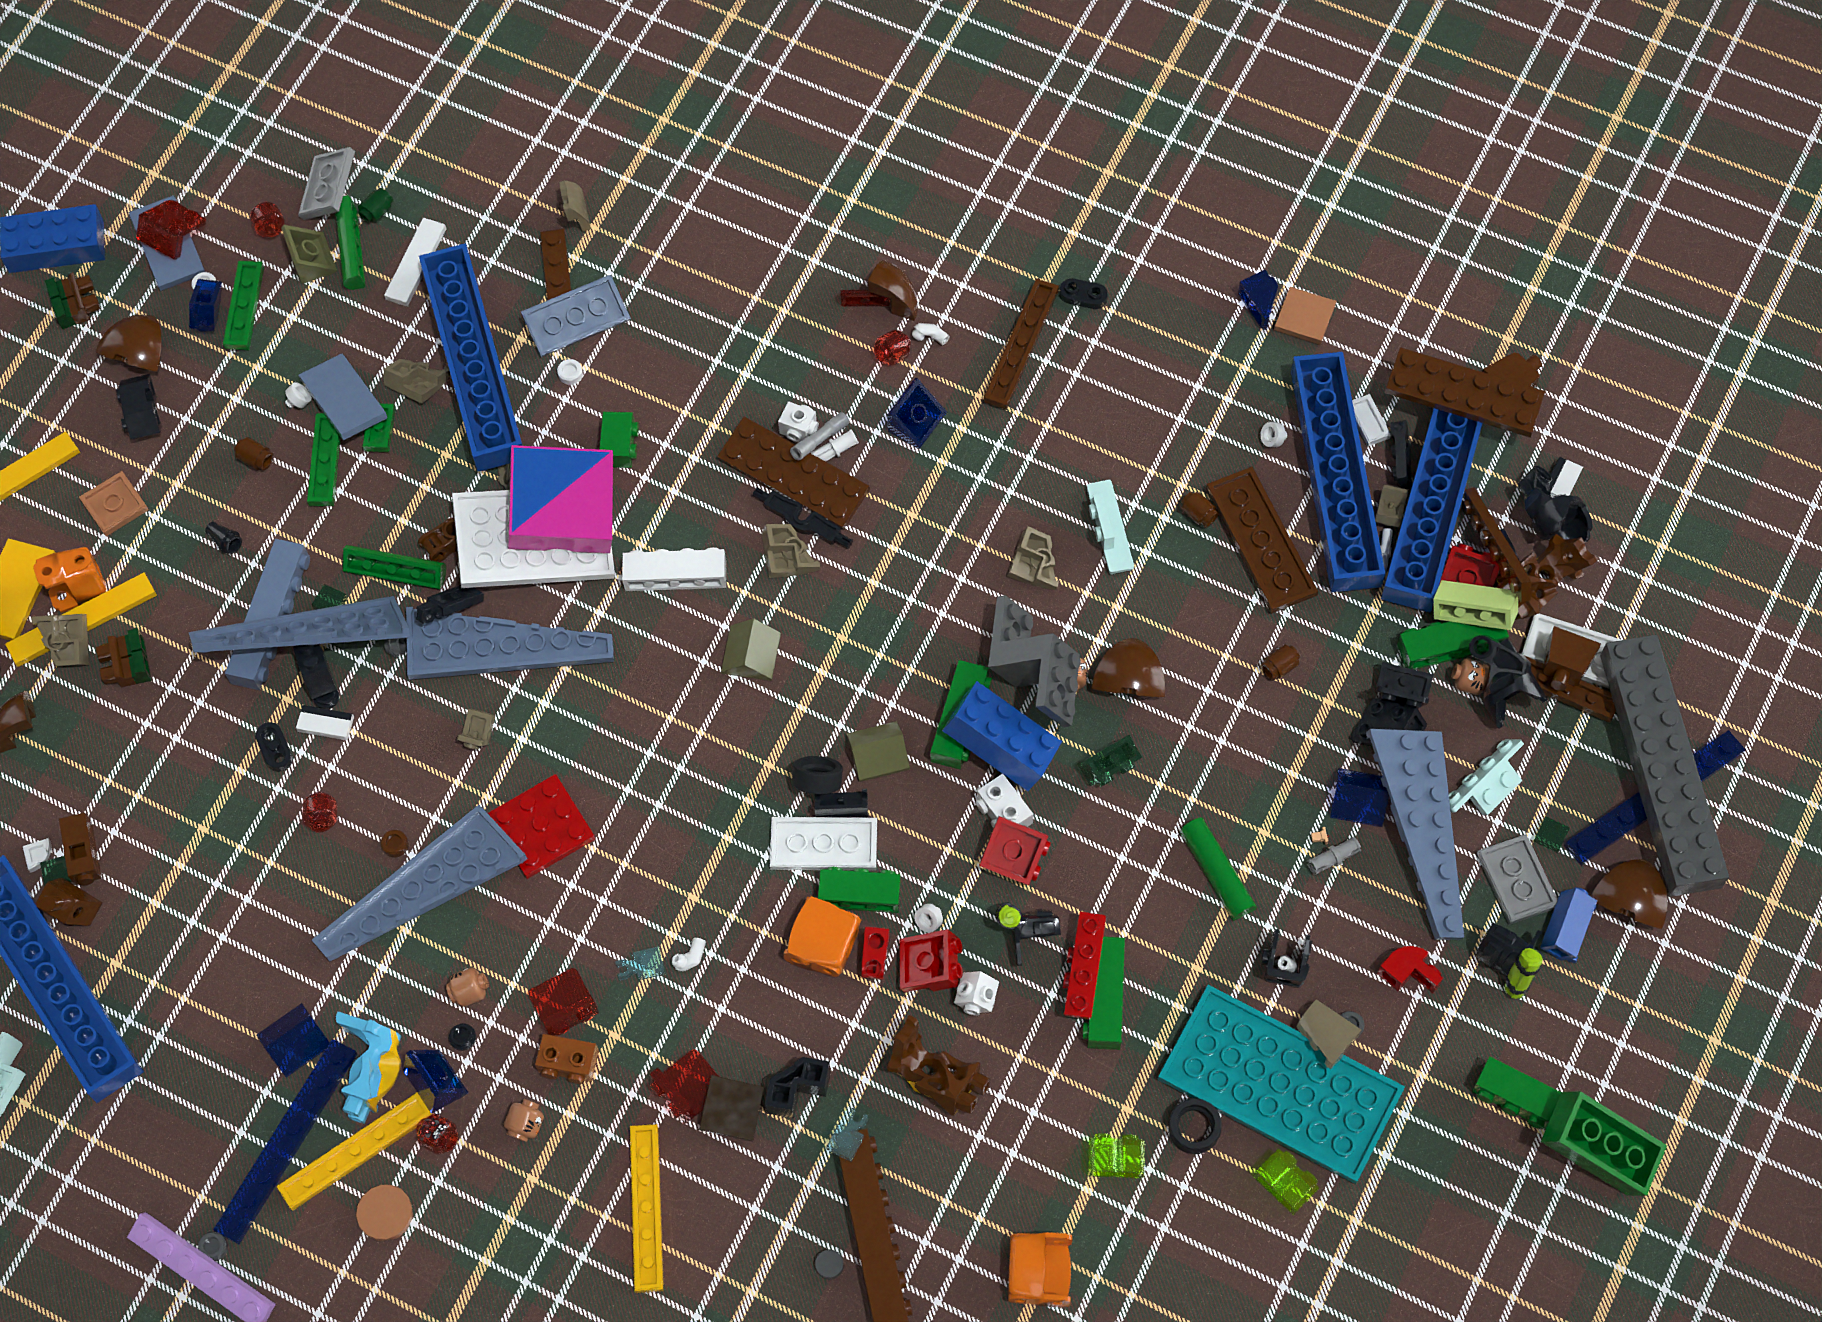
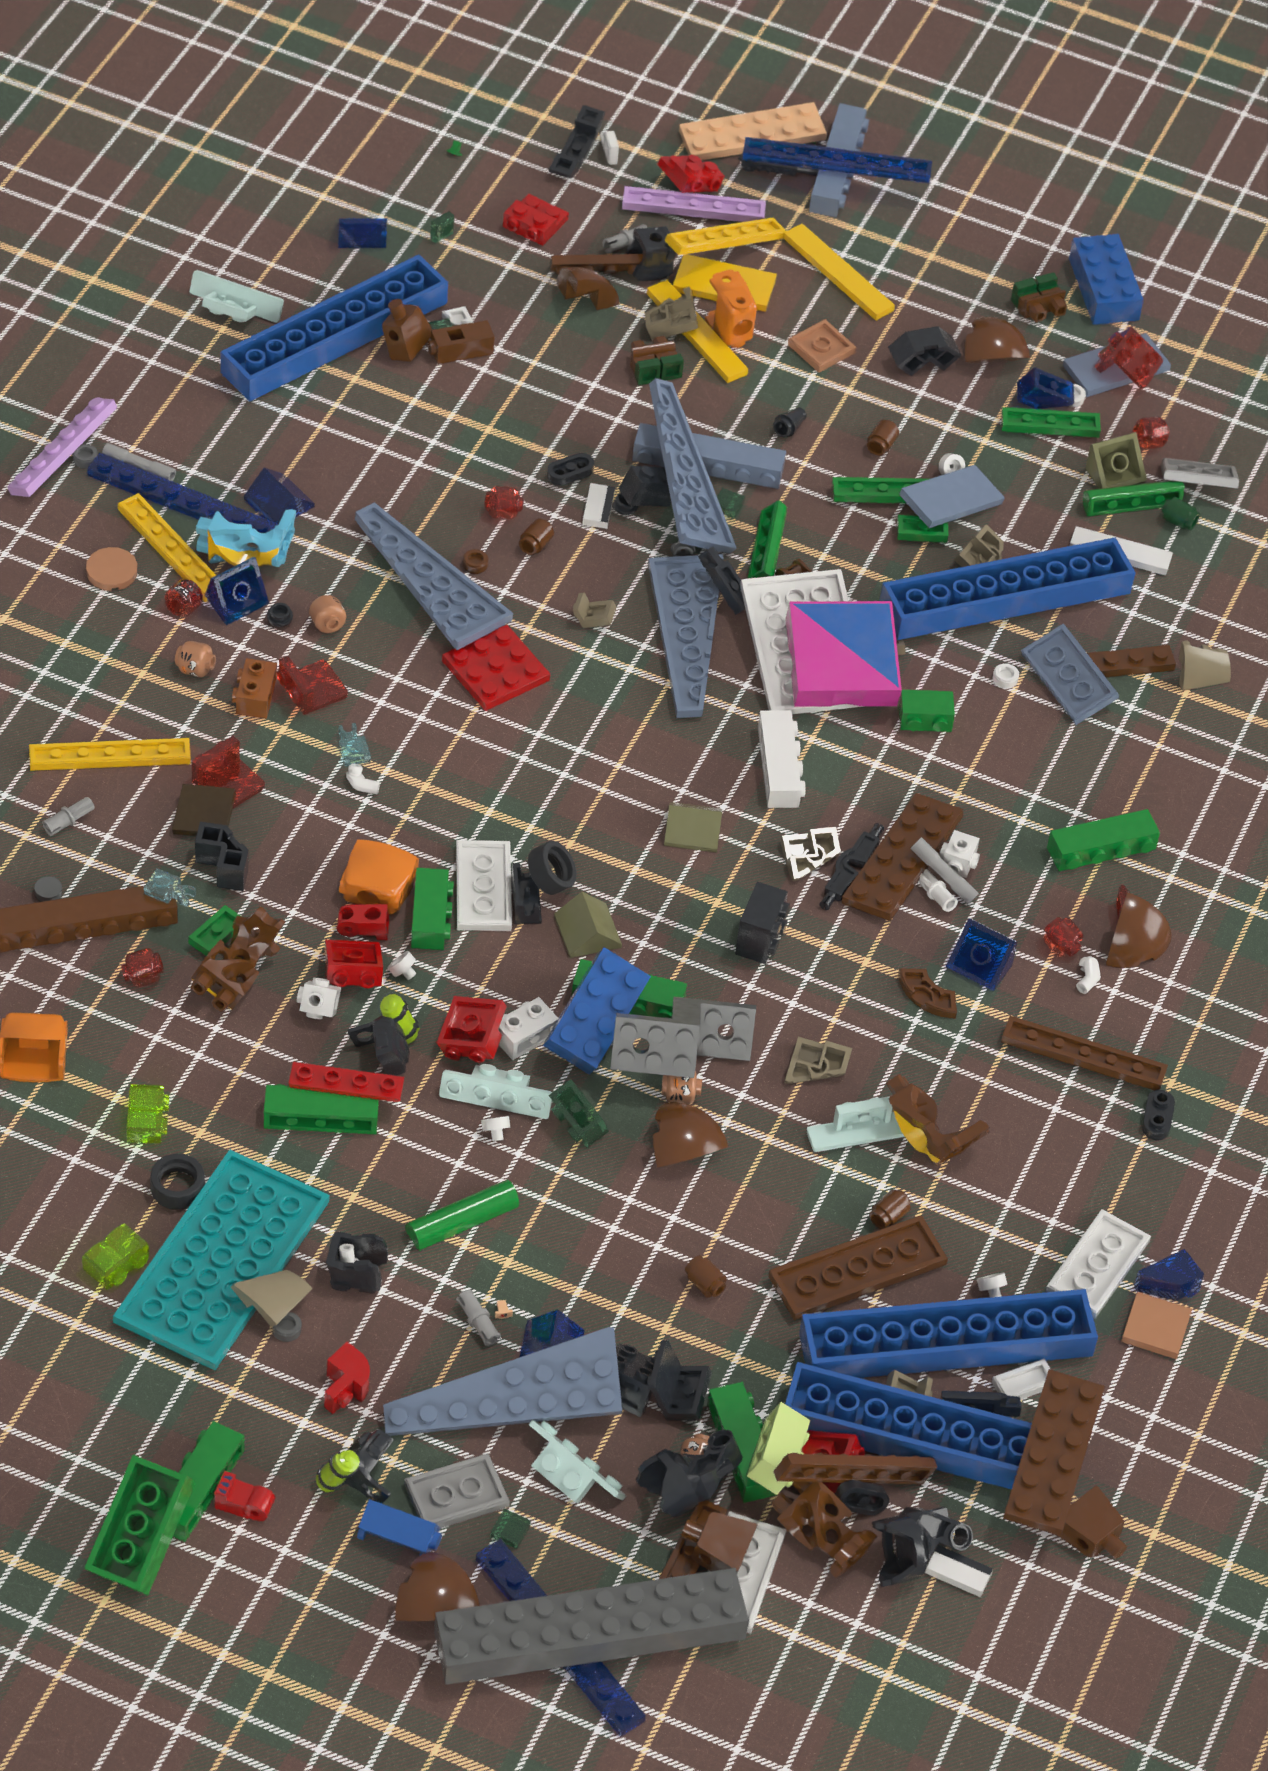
camera: 80 degrees right, 15 degrees down
none -> light grey axle [42,797,95,836]
none -> light grey piece [102,443,176,483]
none -> clear red head [121,948,164,987]
none -> green plate [188,905,242,956]
none -> red leg [215,1471,276,1521]
none -> light aqua bracket [439,1064,553,1119]
none -> white tile [481,1116,510,1141]
none -> reddish brown brick [519,518,554,555]
none -> black brick [735,881,790,964]
none -> reddish brown hips [886,1074,990,1166]
none -> reddish brown tile [898,968,957,1019]
none -> white tile [1045,1209,1151,1319]
none -> green brick [1047,809,1160,871]

